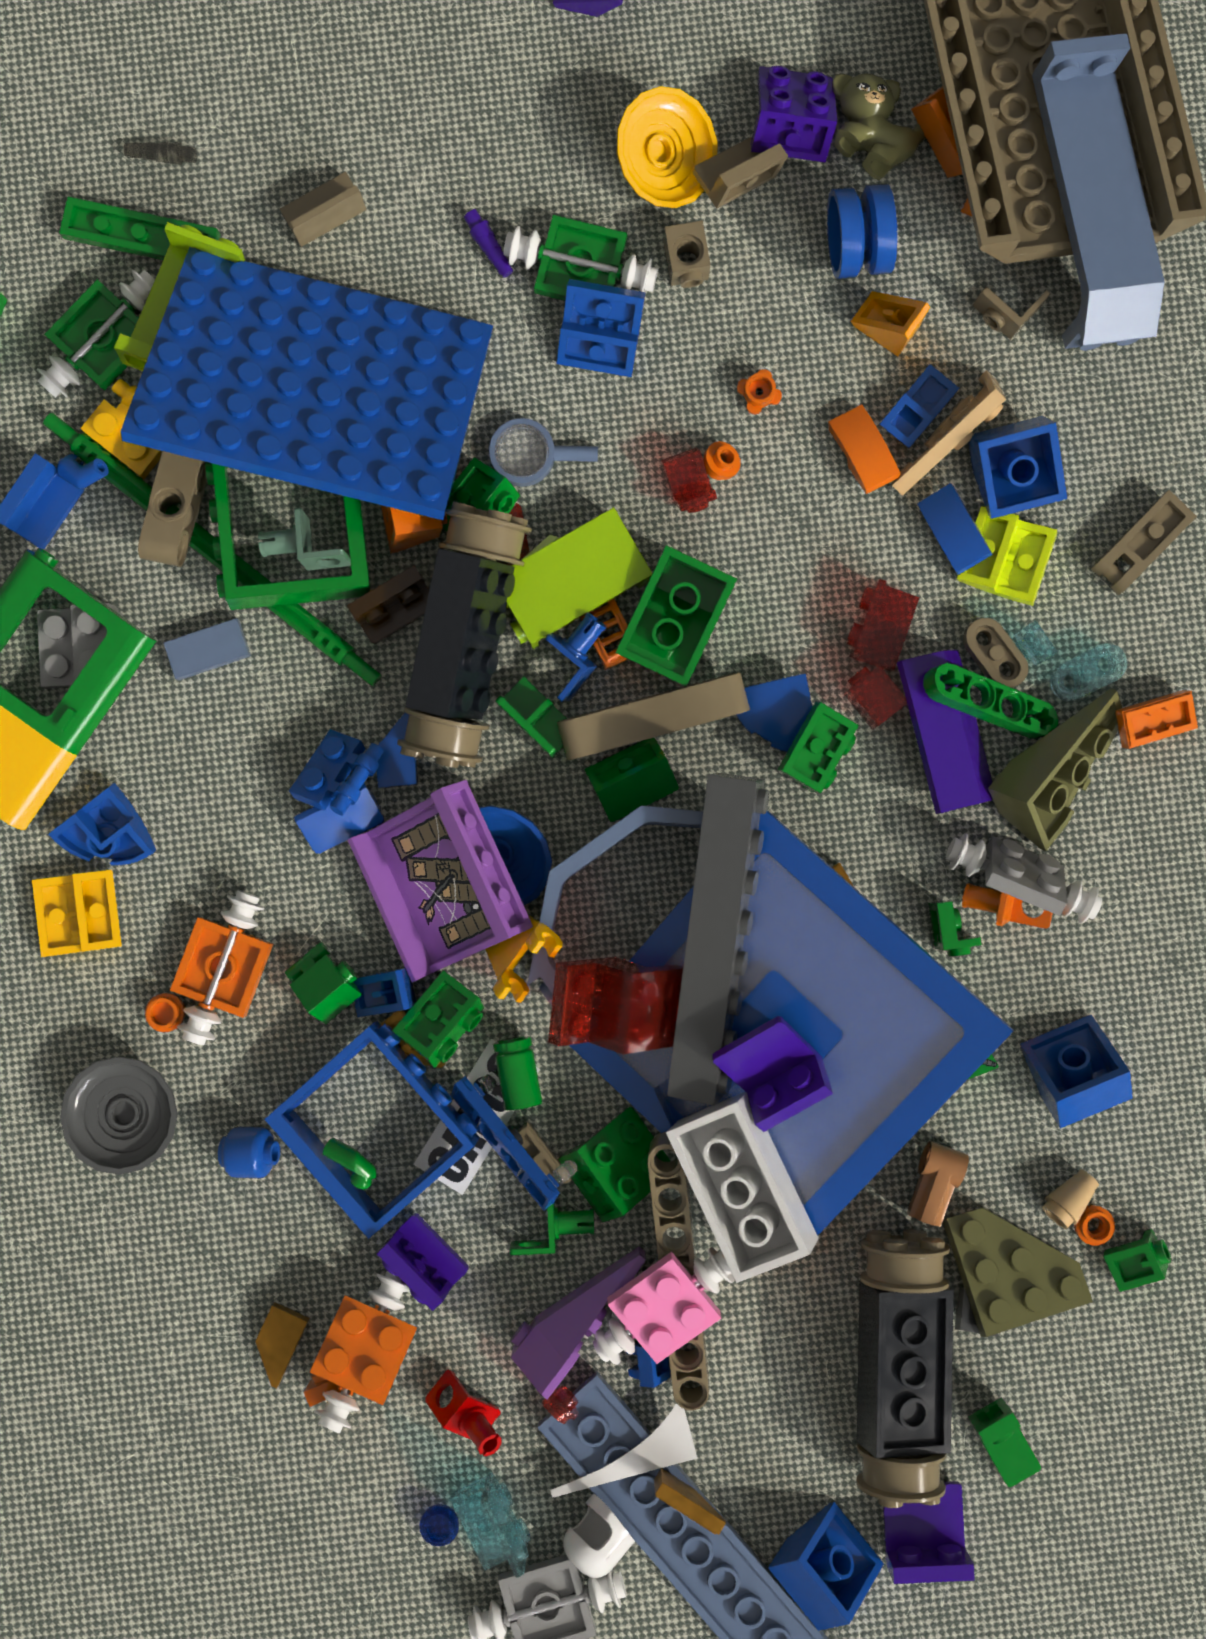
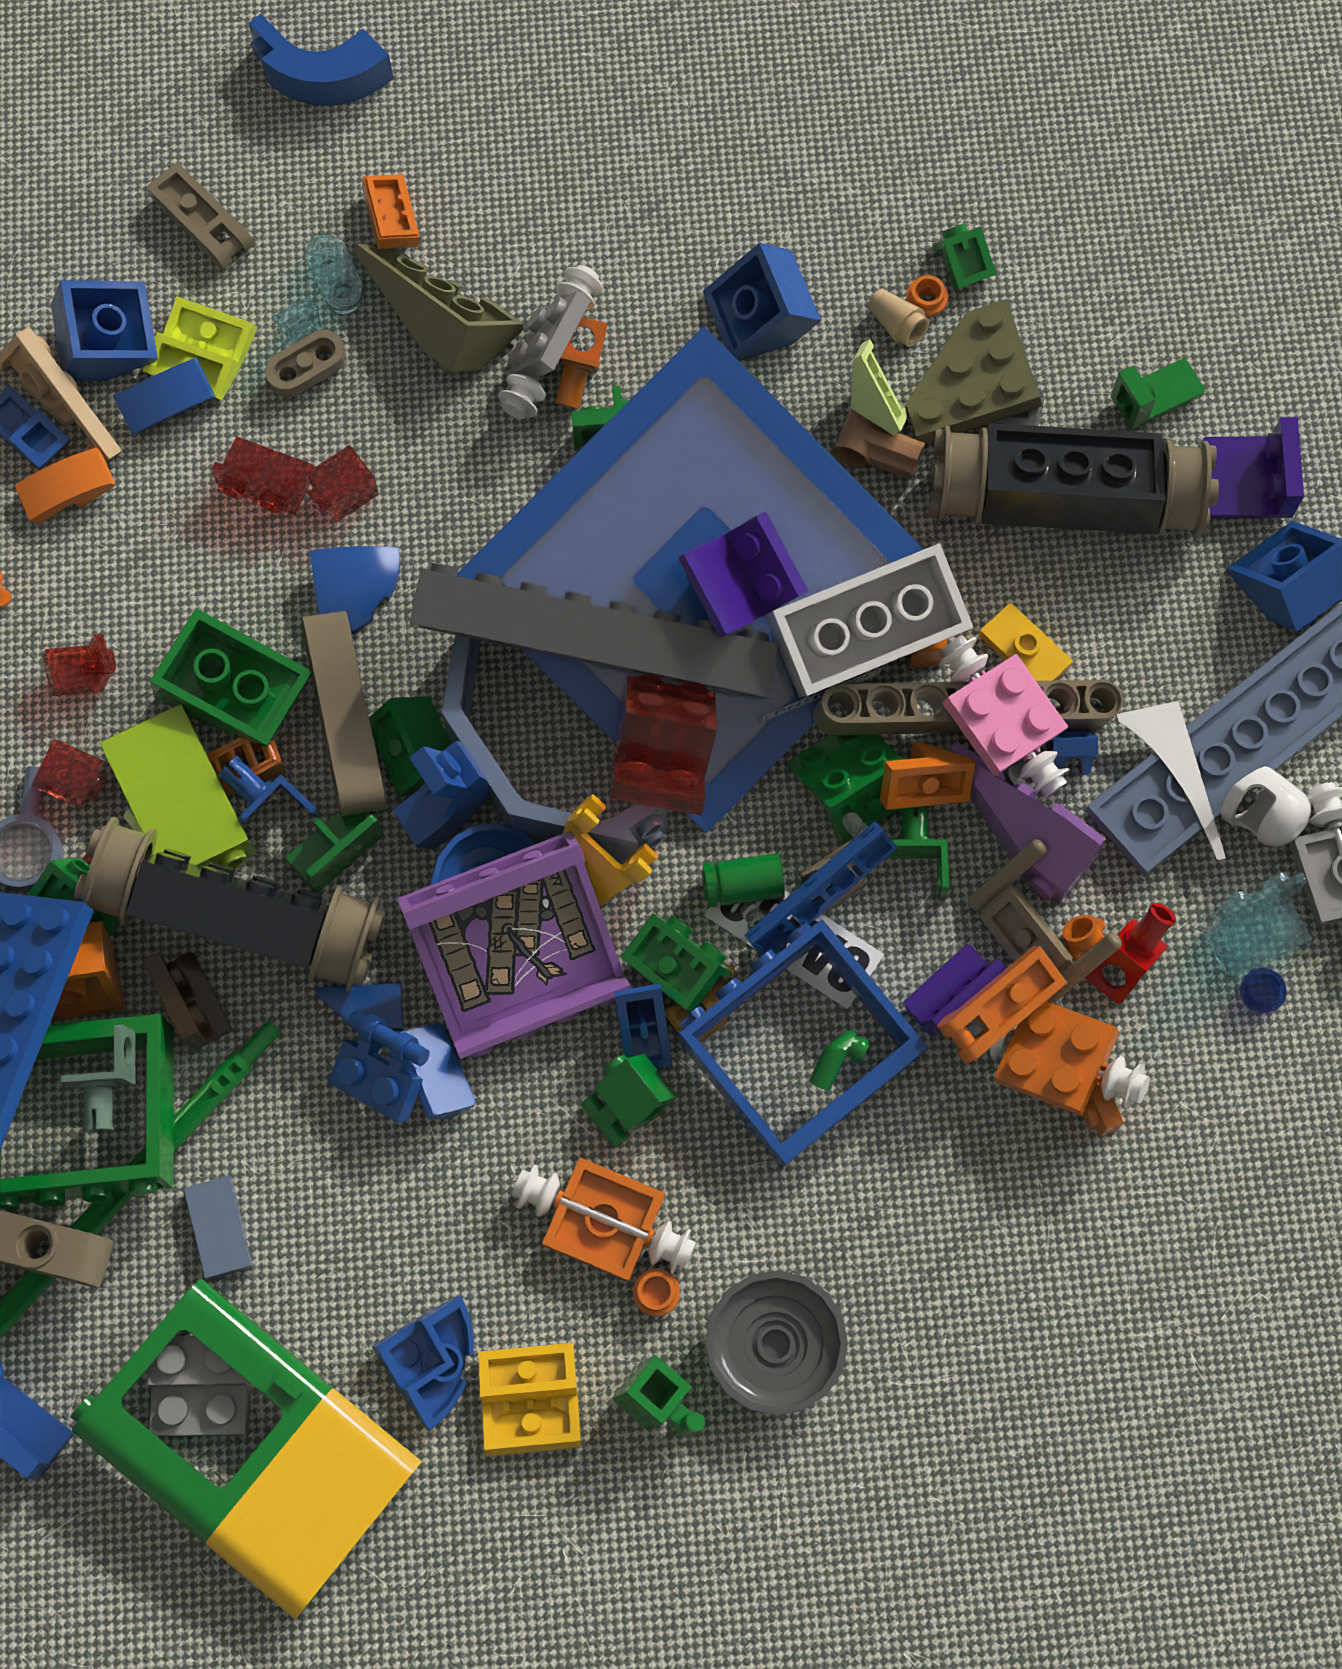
camera: 90 degrees left, 15 degrees down
blue head [218,1126,280,1179] -> none
pearl gold tile [255,1302,310,1389] -> none
clear red plate [542,1386,579,1424] -> none
pearl gold tile [654,1468,726,1535] -> none
orange plate [703,441,741,480] -> none
green bracket [777,702,859,794] -> none
dark purple slope [897,650,993,814] -> none
green beam [923,663,1058,739] -> none
none -> clear red brick [32,738,106,808]
none -> blue arch [393,740,489,850]
none -> green brick [611,1355,705,1437]
none -> yellowish green slope [850,339,909,435]
none -> orange slope [880,742,976,810]
none -> orange plate [937,946,1067,1064]
none -> dark tan plate [968,839,1122,1004]
none -> yellow plate [978,602,1073,681]
none -> orange plate [1062,915,1106,960]

